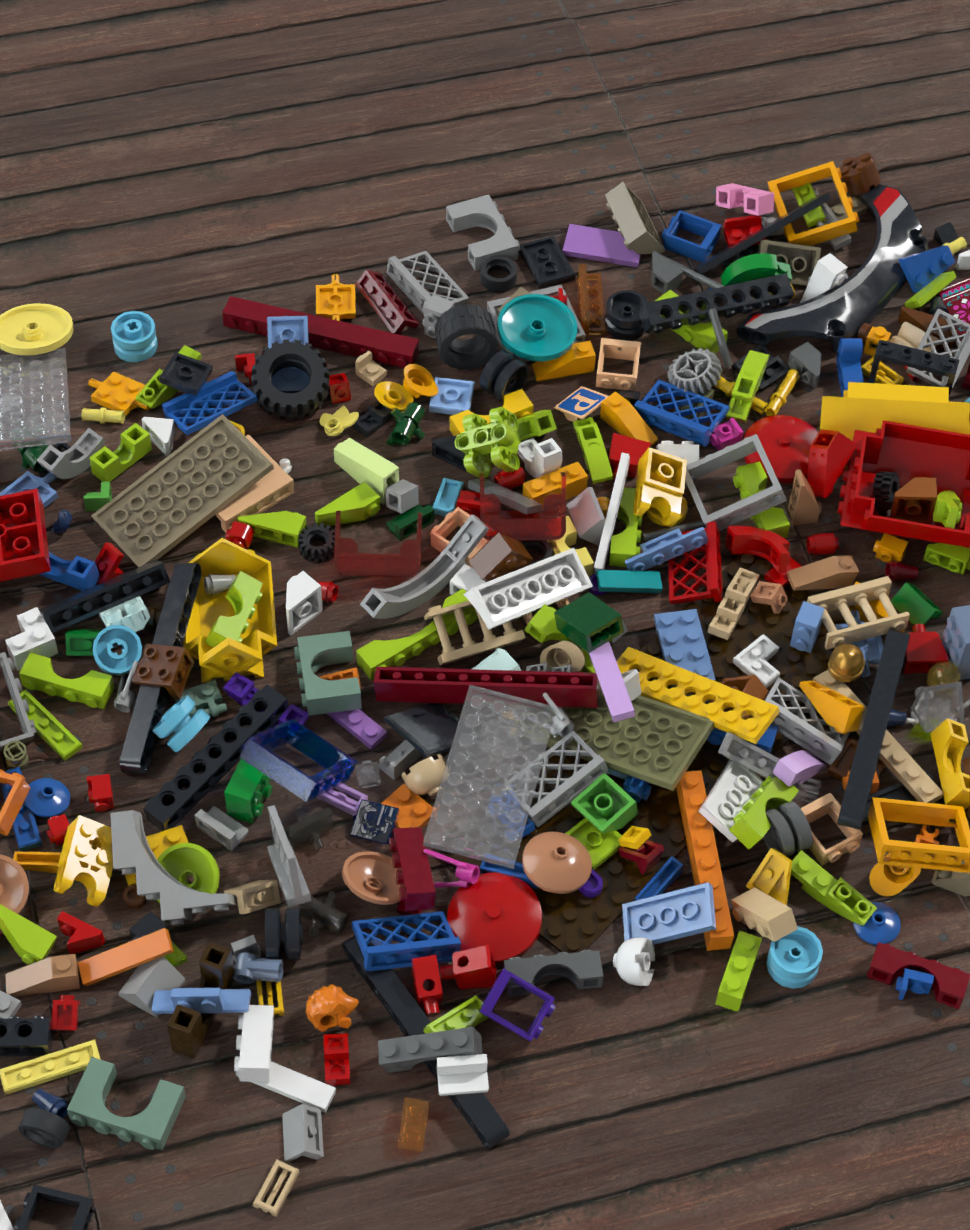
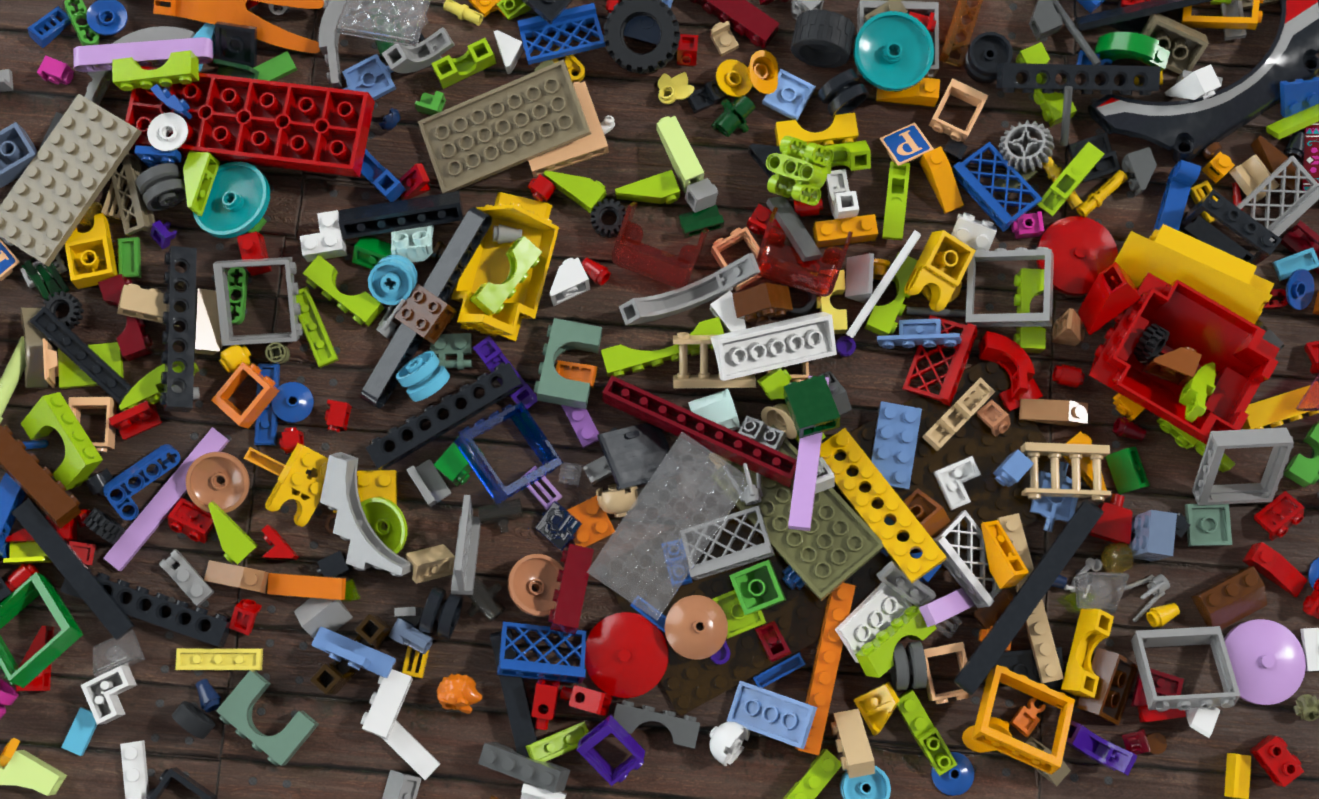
camera: 20 degrees right, 25 degrees up
red slope [323,1033,350,1086] -> none
dark pink plant [423,849,480,888] -> none
medium azure tile [433,478,464,517] -> none
teal tile [596,570,663,593] -> none
red torso [609,433,651,480] -> none
yellow tile [618,826,651,849] -> none
pearl gold hat [828,644,865,682] -> none

